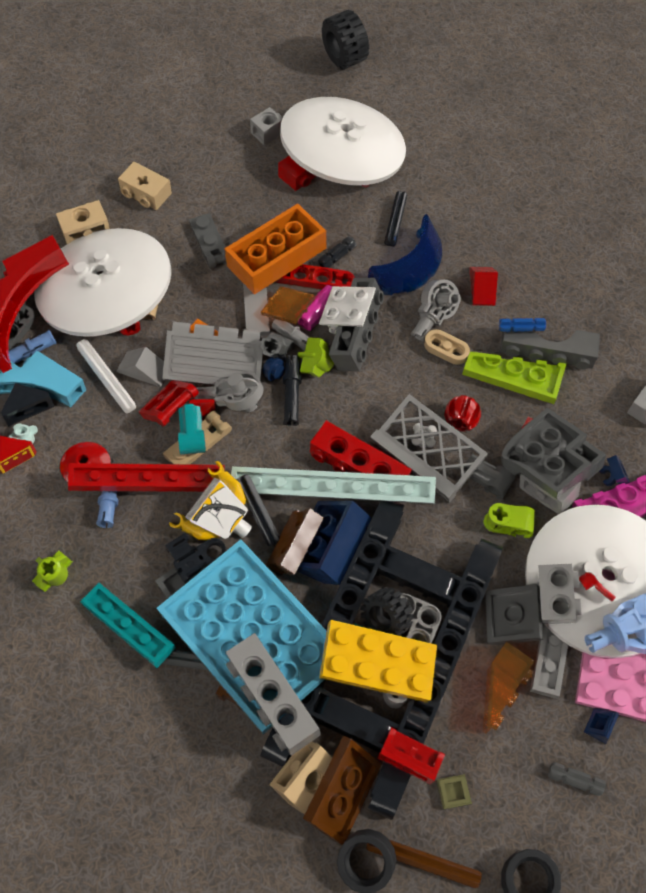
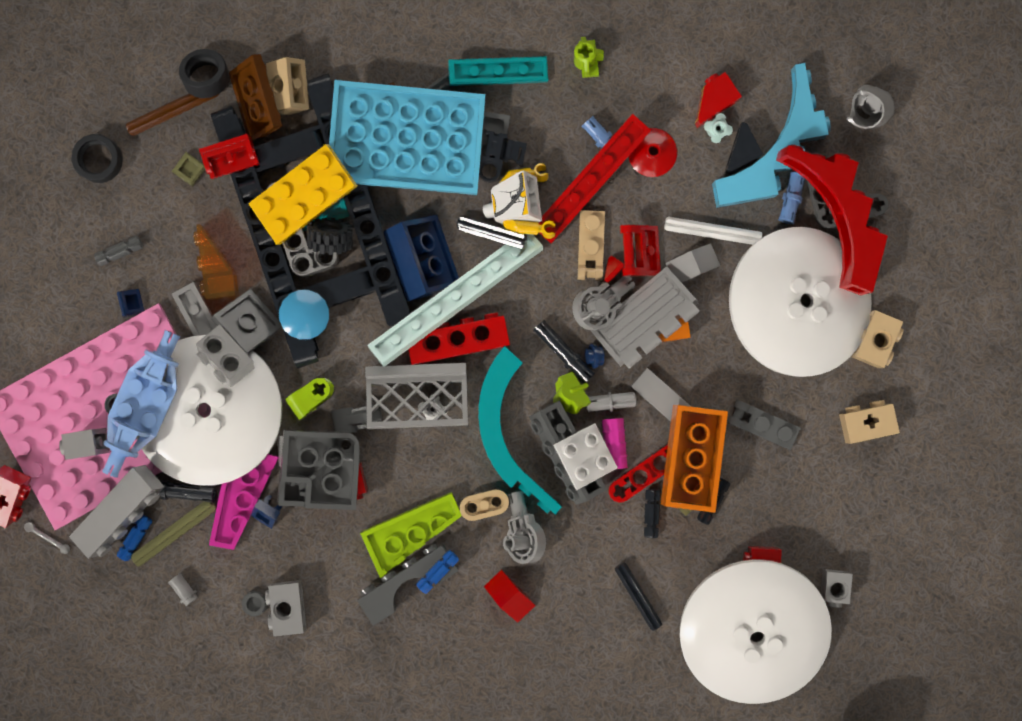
camera: 140 degrees right, 25 degrees up
teal piece [178,404,206,455] -> none
light grey brick [226,633,320,756] -> none
dark grey piece [260,332,294,360] -> none
clear orange piece [261,286,315,324] -> none
piece [266,508,323,575] -> none
clear blue windscreen [368,214,442,295] -> none
red piece [444,395,481,432] -> none
red hand [579,572,616,602] -> none
none -> dark azure dish [279,290,329,340]
none -> teal arch [479,346,562,514]

